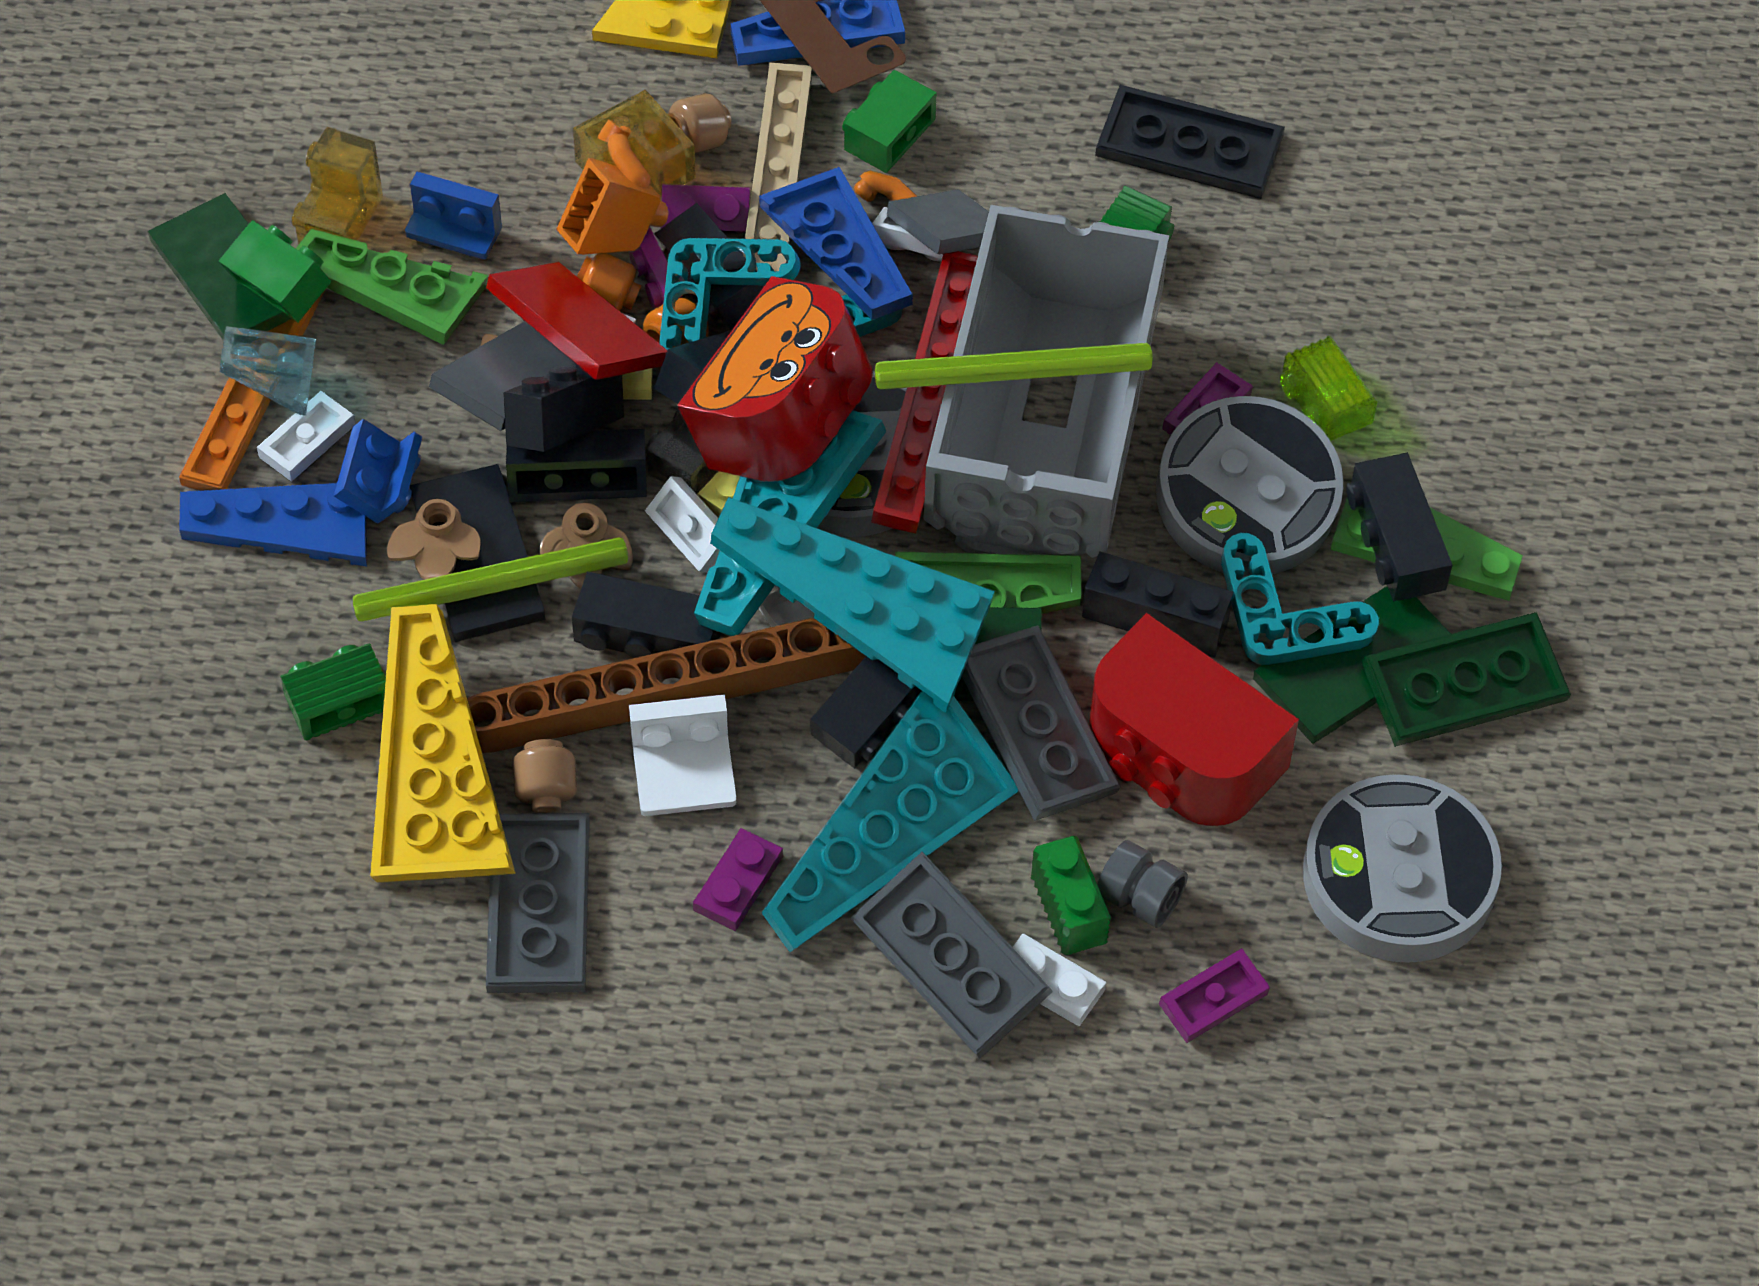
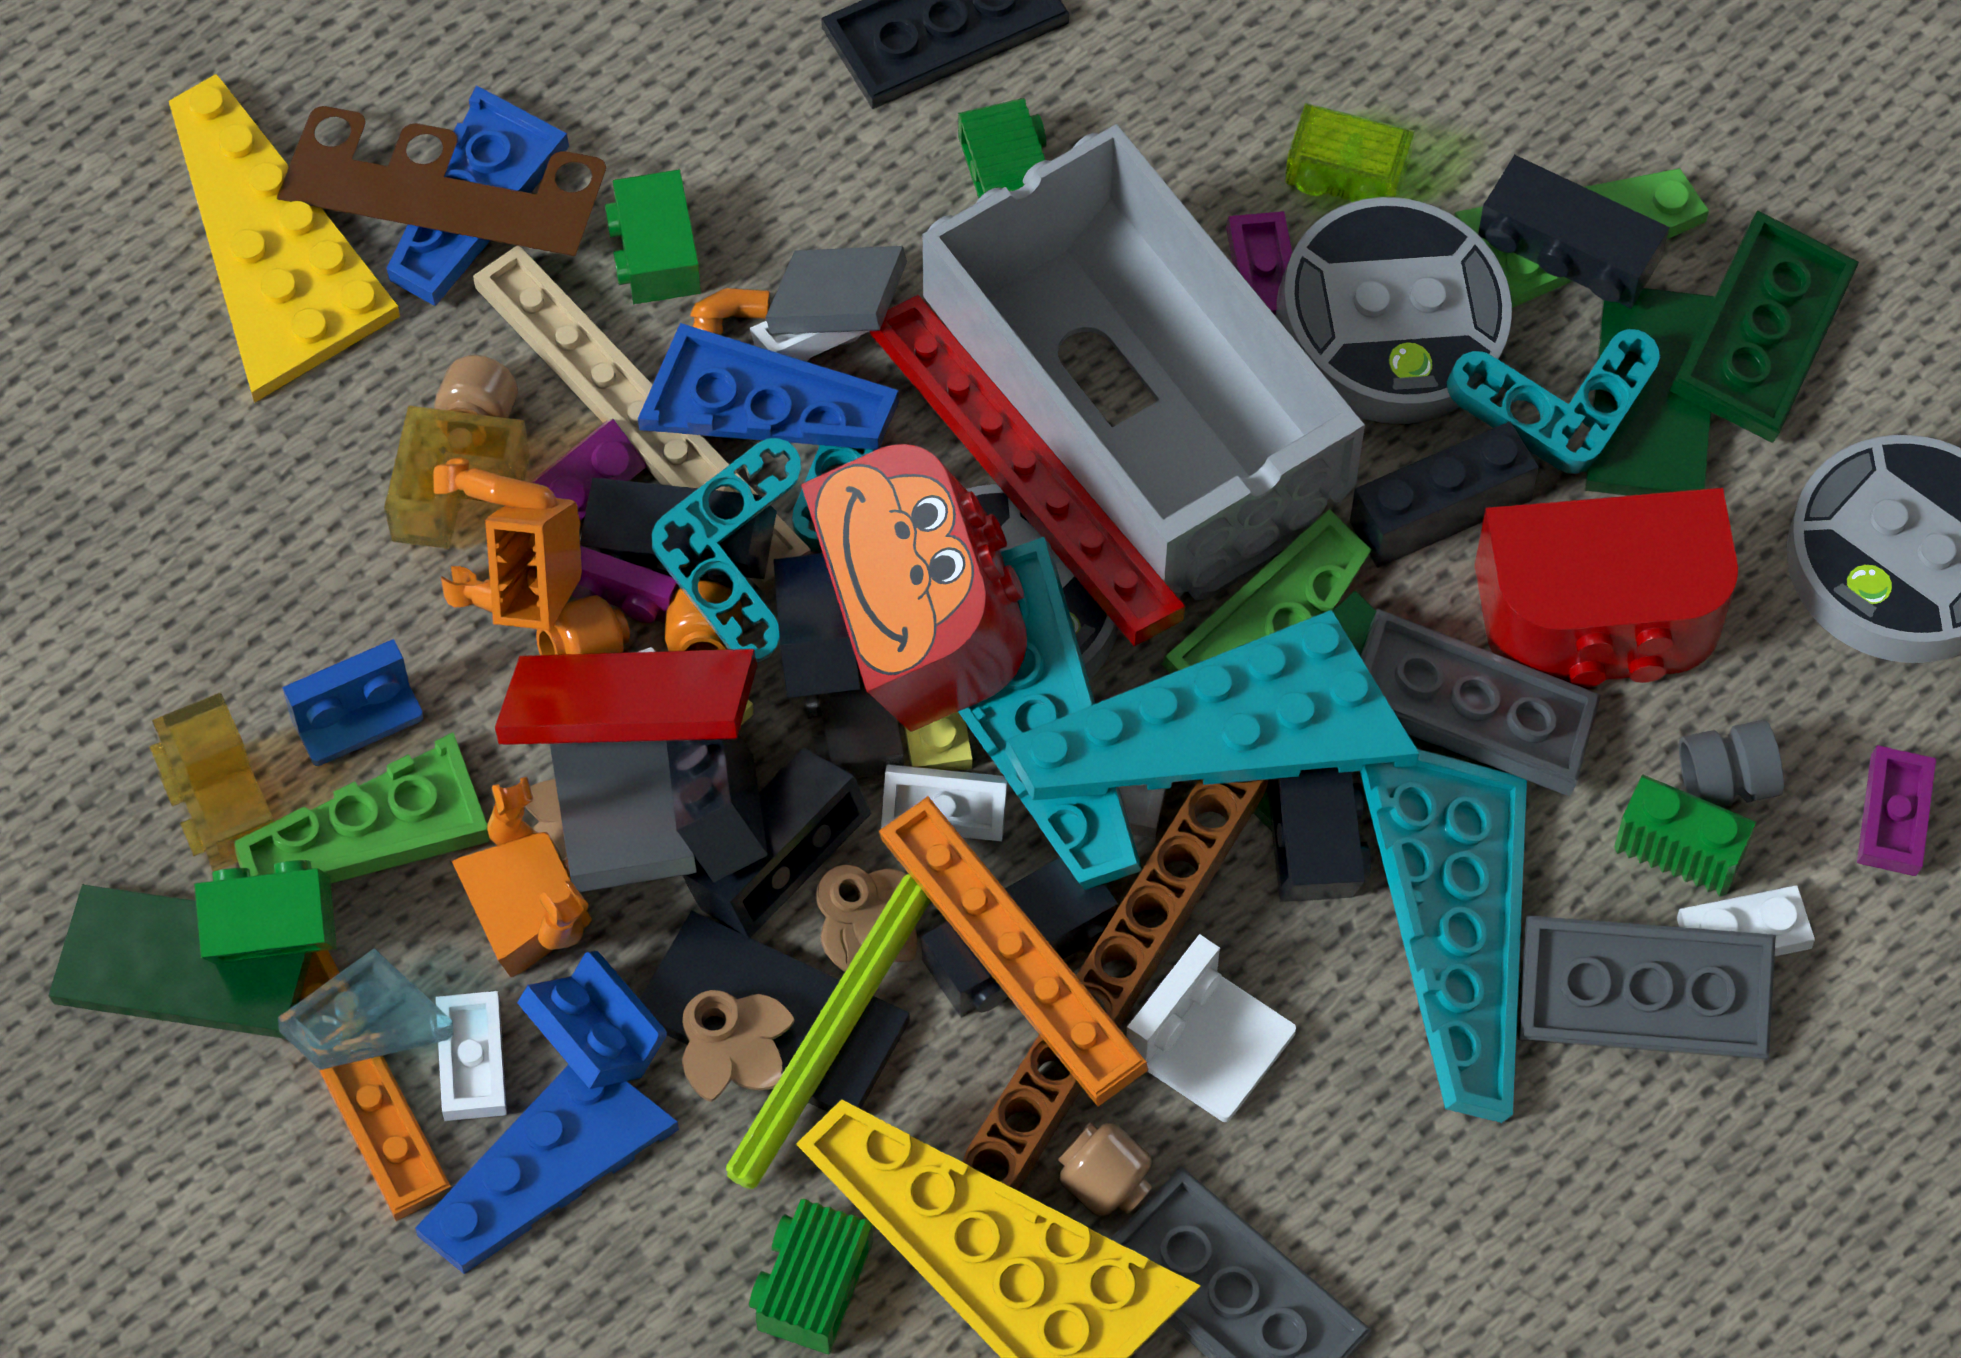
camera: 45 degrees left, 5 degrees up
magenta plate [693,828,783,931] -> none
lime axle [875,343,1153,389] -> none
none -> orange torso [452,777,592,977]
none -> orange tile [879,796,1149,1107]

